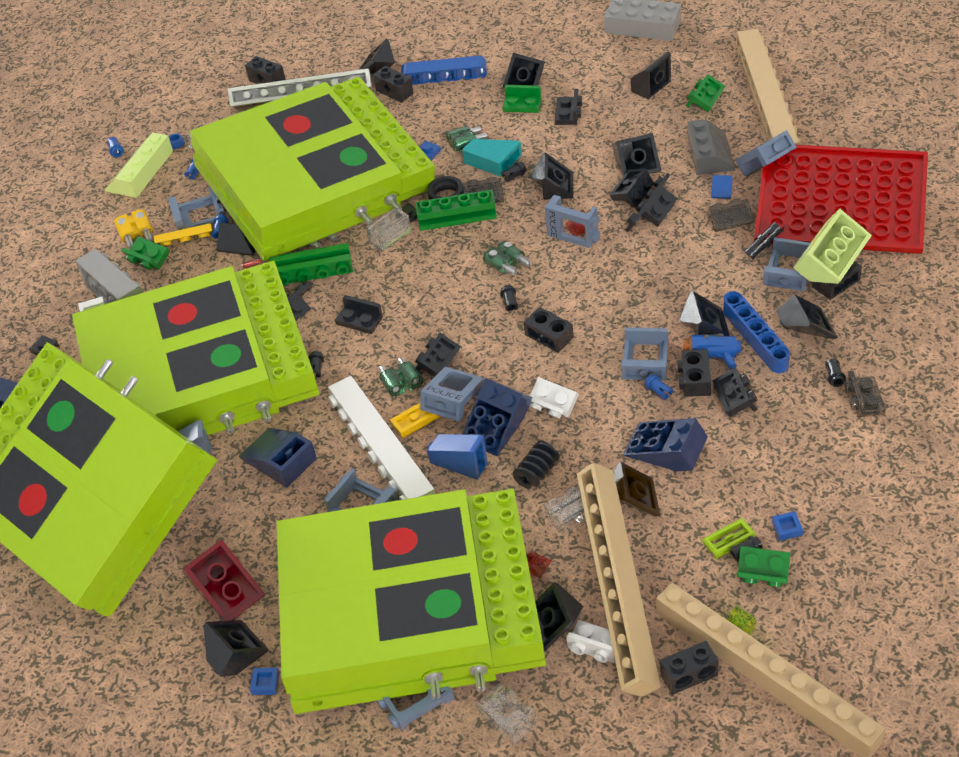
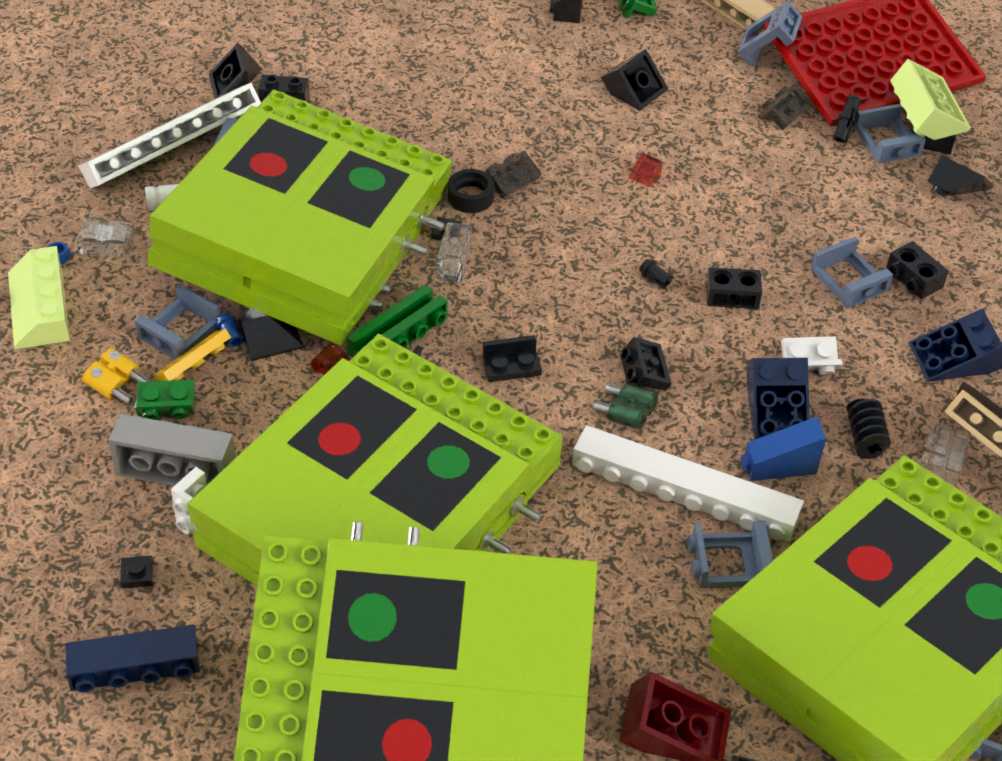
camera: 45 degrees left, 0 degrees up
blue pin [184,158,199,180] -> none
dark blue slope [239,428,317,488] -> none
black brick [245,56,286,84] -> none
yellow plate [390,403,441,438] -> none
blue beam [401,56,487,85] -> none
green brick [415,190,497,231] -> none
sand blue window [420,366,484,422] -> none
clear green piece [446,126,488,152] -> none
teal slope [462,139,522,177] -> none
clear green piece [483,241,531,276] -> none
black pin [501,162,527,182] -> none
green bracket [502,85,542,113] -> none
black slope [503,53,545,88] -> none
black slope [529,152,573,200] -> none
sand blue window [545,195,600,248] -> none
black bracket [555,89,582,125] -> none
black bracket [610,168,654,208] -> none
black bracket [625,173,678,232] -> none
blue pin [644,374,673,400] -> none
black slope [679,291,730,336] -> none
blue piece [683,333,741,370] -> none
dark grey slope [687,119,735,175] -> none
blue slope [711,175,733,199] -> none
black bracket [712,367,758,417] -> none
blue beam [723,291,790,373] -> none

